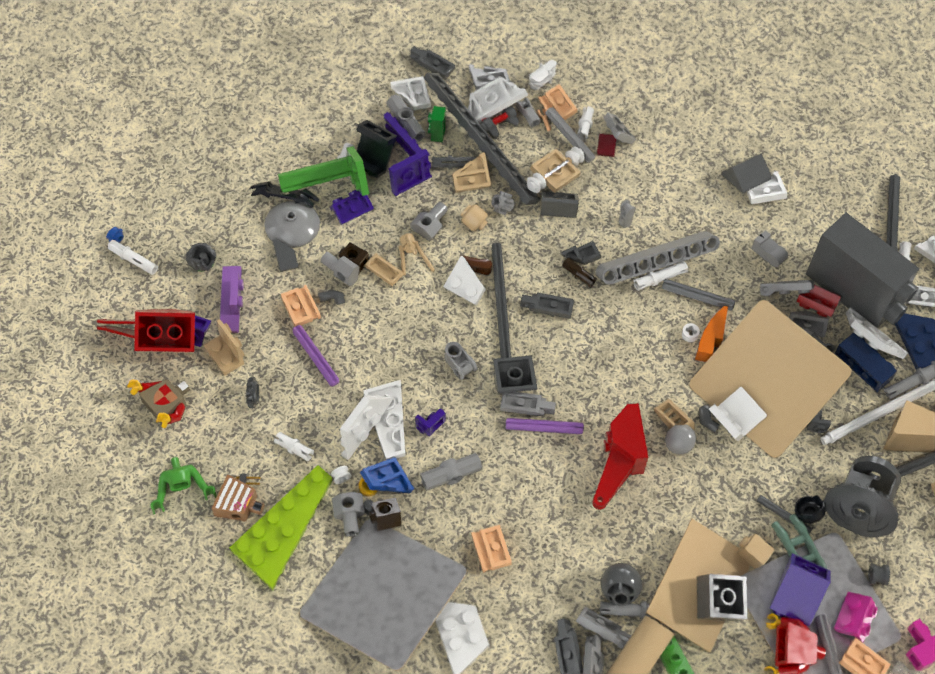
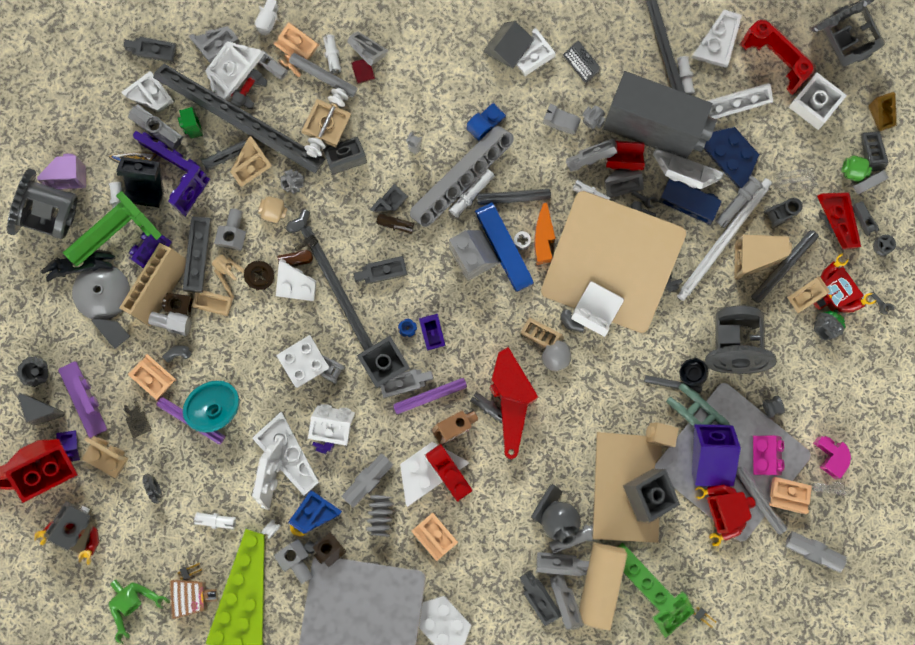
camera: 25 degrees left, 20 degrees up
none -> dark grey piece [7,168,78,239]
none -> dark grey slope [18,393,65,426]
none -> lavender slope [37,153,86,189]
none -> dark grey brick [44,501,91,551]
none -> tan brick [119,243,186,327]
none -> clear smoke plate [124,401,152,438]
none -> dark grey plate [183,216,211,293]
none -> teal dish [183,381,240,432]
none -> dark brown gear [243,261,274,291]
none -> white bracket [276,335,329,388]
none -> dark grey arm [286,209,310,233]
none -> clear smoke hand [295,235,319,251]
none -> white bracket [308,404,355,446]
none -> light grey piece [366,495,395,537]
none -> blue plate [398,319,417,337]
none -> white wing [400,442,469,507]
none -> dark purple slope [419,313,446,351]
none -> red plate [425,443,473,502]
none -> medium nougat torso [432,410,478,446]
none -> light grey slope [449,230,501,281]
none -> blue plate [466,103,506,142]
none -> dark grey pin [470,391,502,423]
none -> blue beam [475,202,534,292]
none -> dark grey slope [531,484,562,525]
none -> slope [562,41,601,83]
none -> light grey gear [582,106,606,129]

